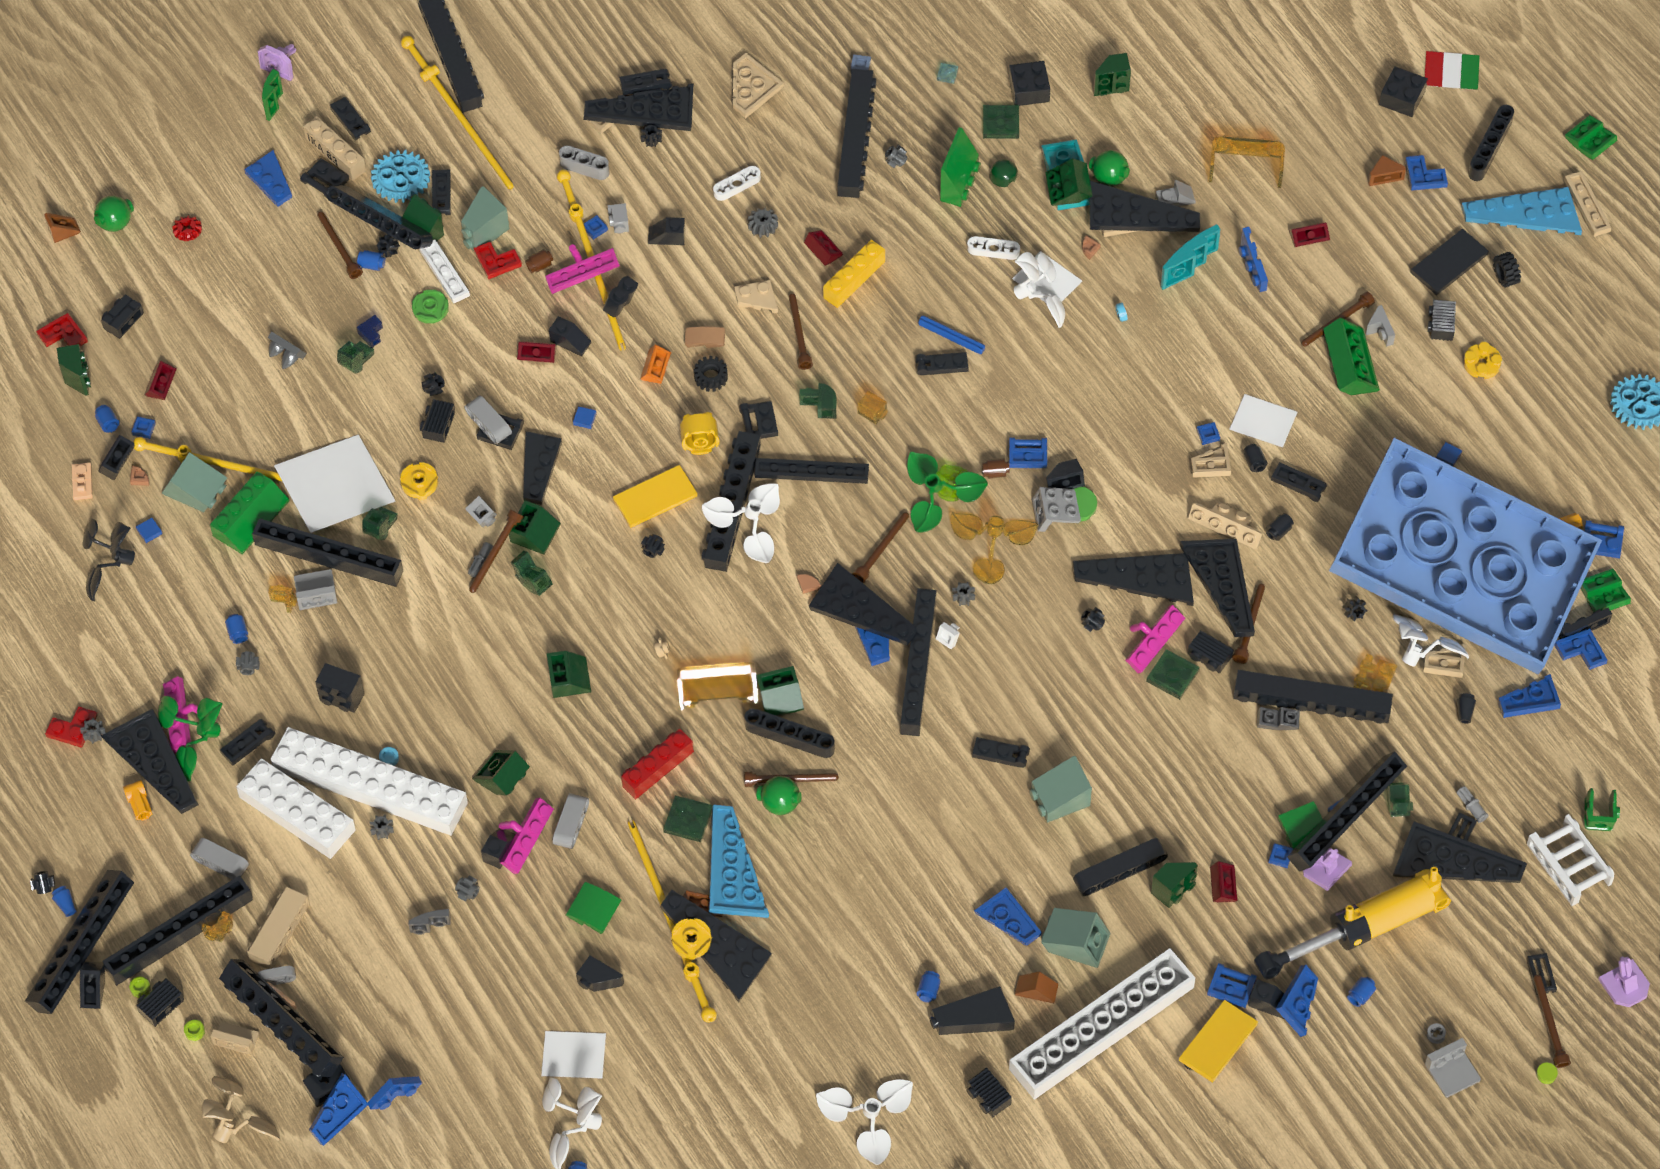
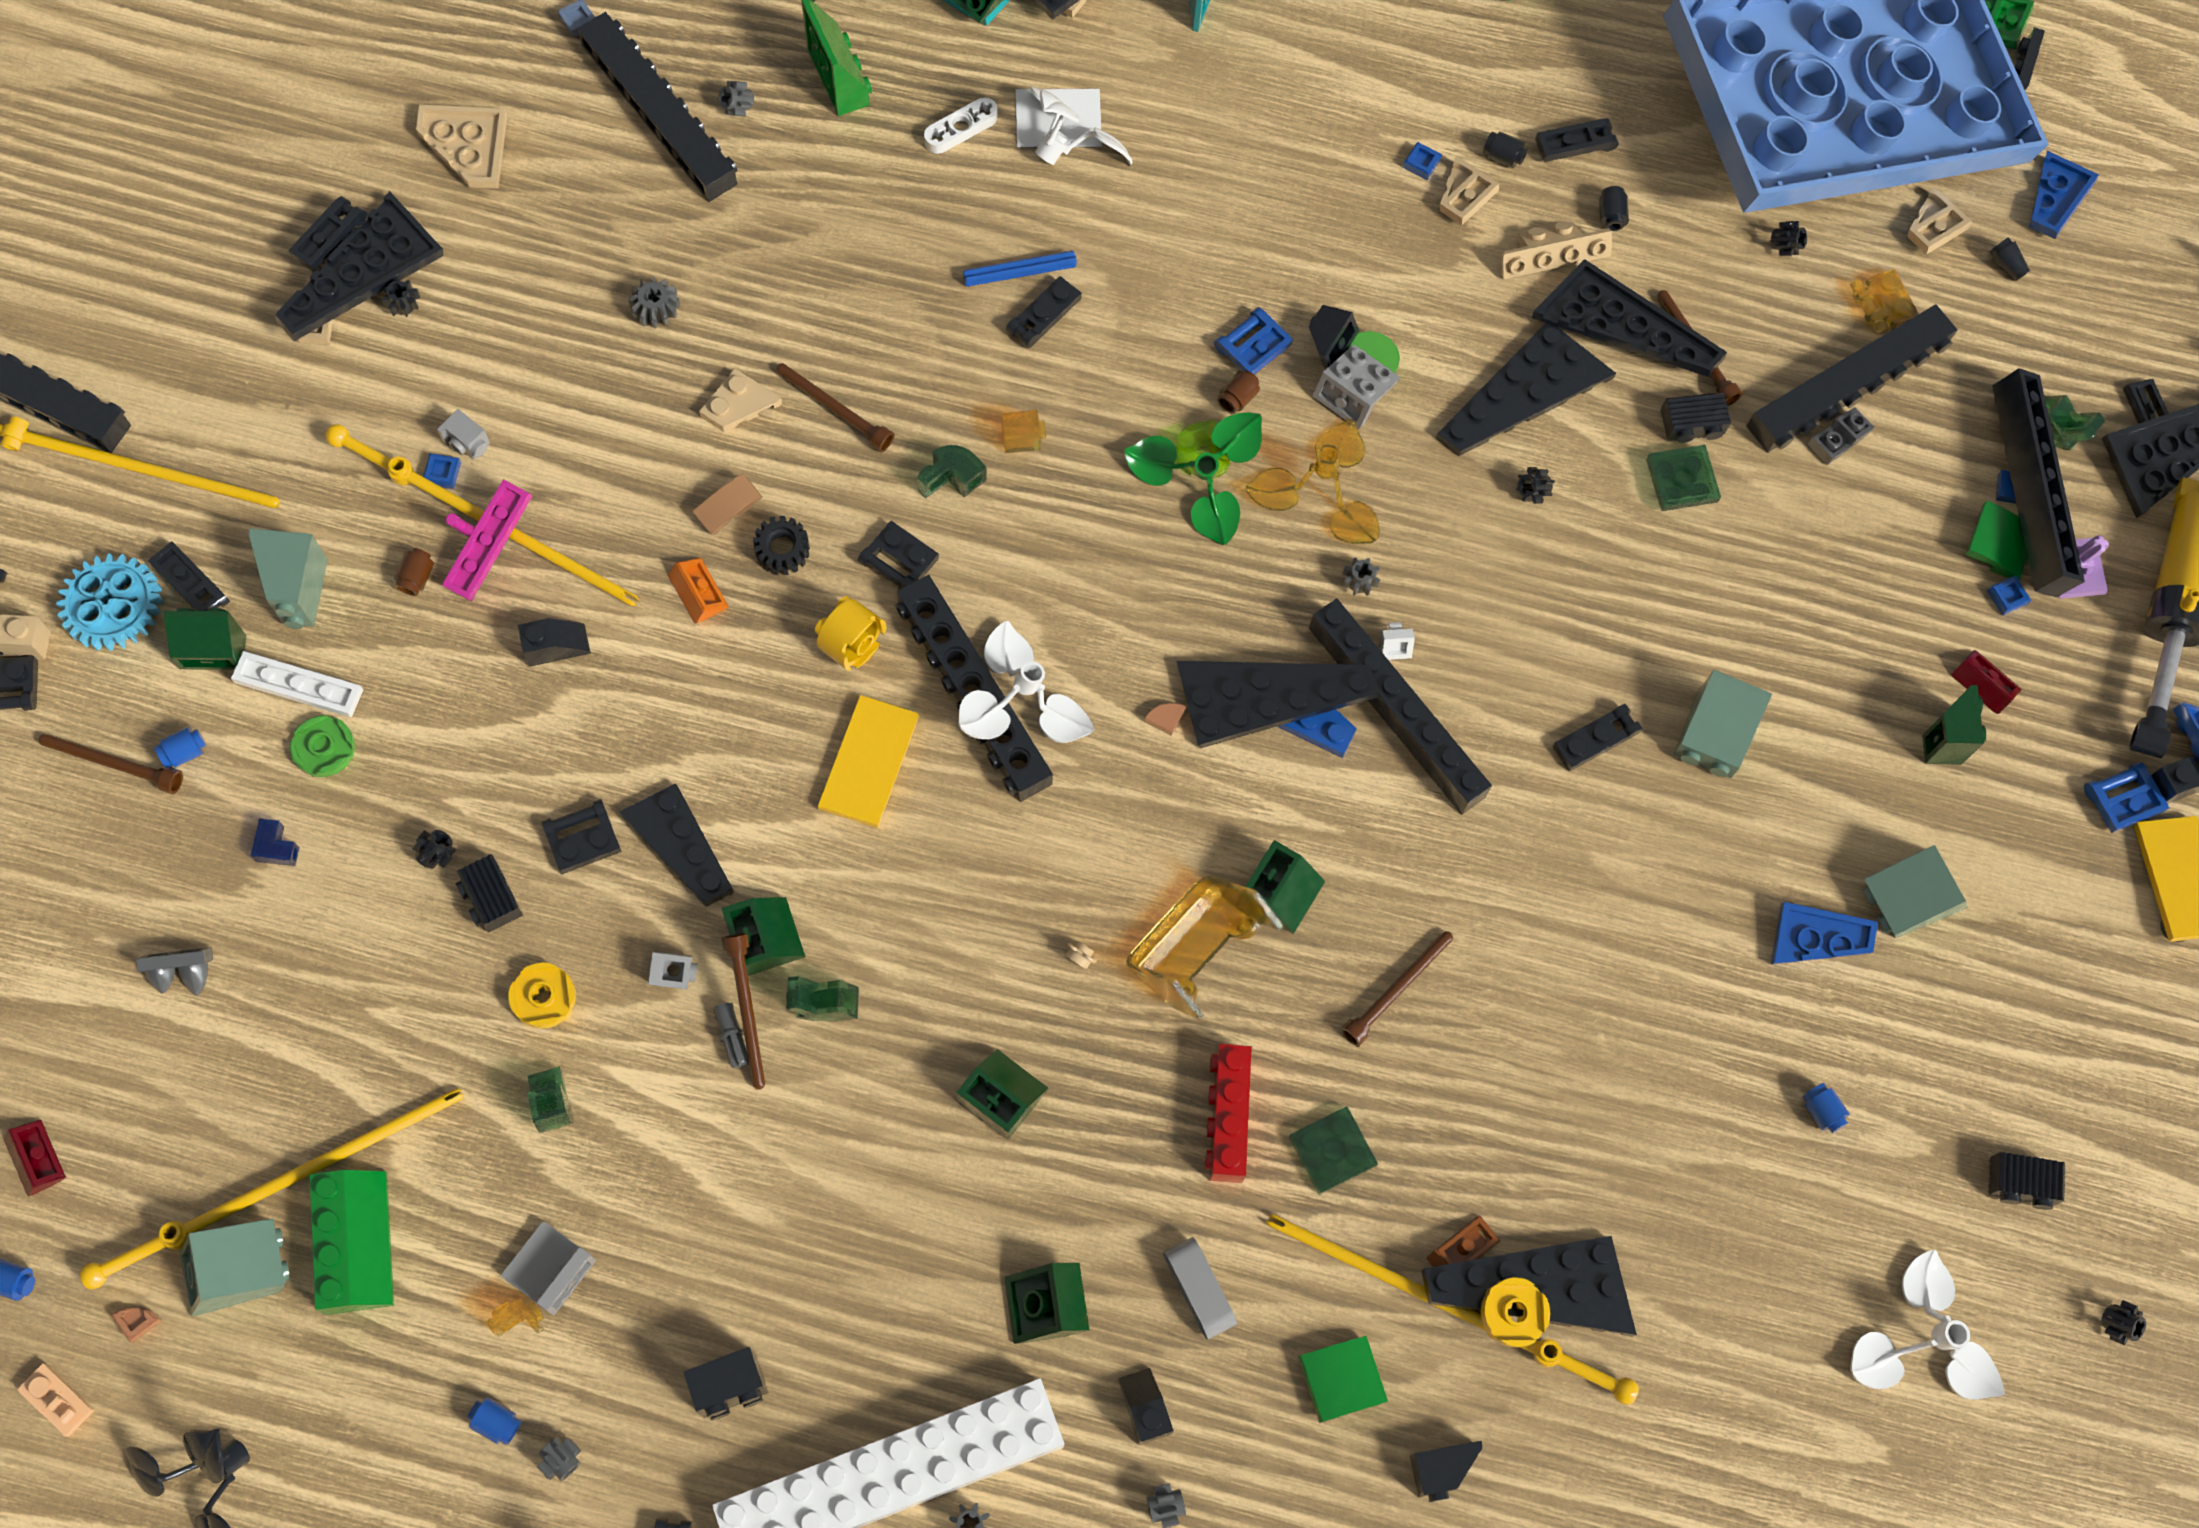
camera: 50 degrees left, 10 degrees up
black brick [98,435,135,480] -> none
blue tile [132,417,156,439] -> none
blue tile [136,518,162,543] -> none
black brick [252,518,404,587] -> none
white sticker [274,435,395,533] -> none
black beam [326,185,433,250] -> none
clear green brick [337,341,374,374] -> none
black gear [376,234,400,258] -> none
medium azure tile [379,747,399,766] -> none
light grey beam [464,396,512,444] -> none
red plate [474,242,522,280] -> none
dark pink plate [499,798,554,874] -> none
dark red slope [517,341,557,363] -> none
light grey beam [559,146,609,180] -> none
blue tile [573,406,597,429] -> none
black brick [603,276,638,318] -> none
black gear [641,534,665,558] -> none
black slope [648,217,686,245] -> none
dark azure wing [709,805,769,918] -> none
white beam [713,166,761,201] -> none
black beam [744,709,835,758] -> none
black plate [755,458,869,484] -> none
green brick [756,776,802,815] -> none
dark red slope [804,230,843,266] -> none
yellow brick [823,240,885,308] -> none
reddish brown piece [852,512,909,583] -> none
black slope [929,986,1015,1035] -> none
dark green hair [989,159,1018,187] -> none
white brick [1009,949,1195,1100] -> none
dark orange slope [1015,971,1059,1004] -> none
black beam [1073,838,1168,896] -> none
nougat tile [1082,235,1101,260] -> none
medium azure tile [1115,303,1128,322] -> none
dark pink plate [1125,605,1185,673] -> none
white sticker [1229,394,1297,447] -> none
white plant [1392,614,1469,666] -> none
light grey axle [1456,786,1489,823] -> none
blue plate [1555,629,1608,670] -> none

